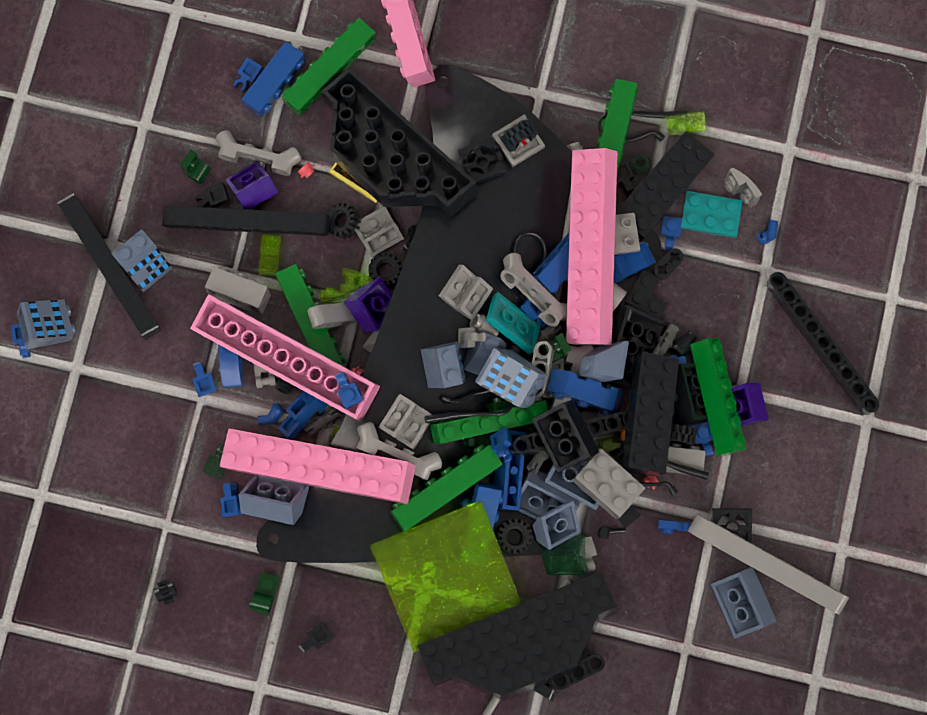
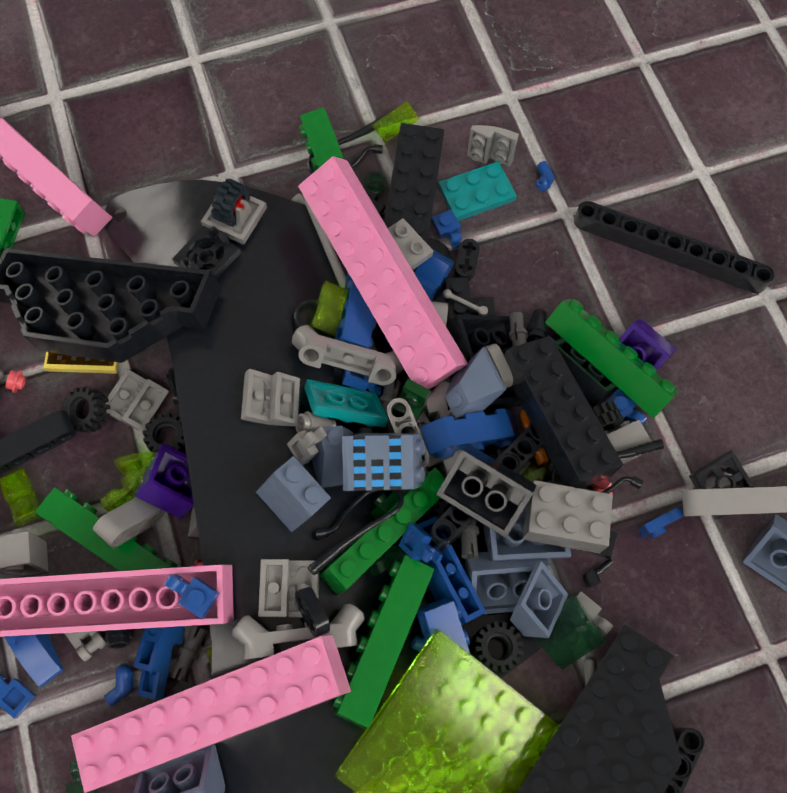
camera: 30 degrees left, 10 degrees down
none -> black beam [295,586,330,637]
none -> clear neon green slope [311,281,348,335]
none -> light grey hinge [443,289,488,316]
none -> light grey beam [482,344,513,388]

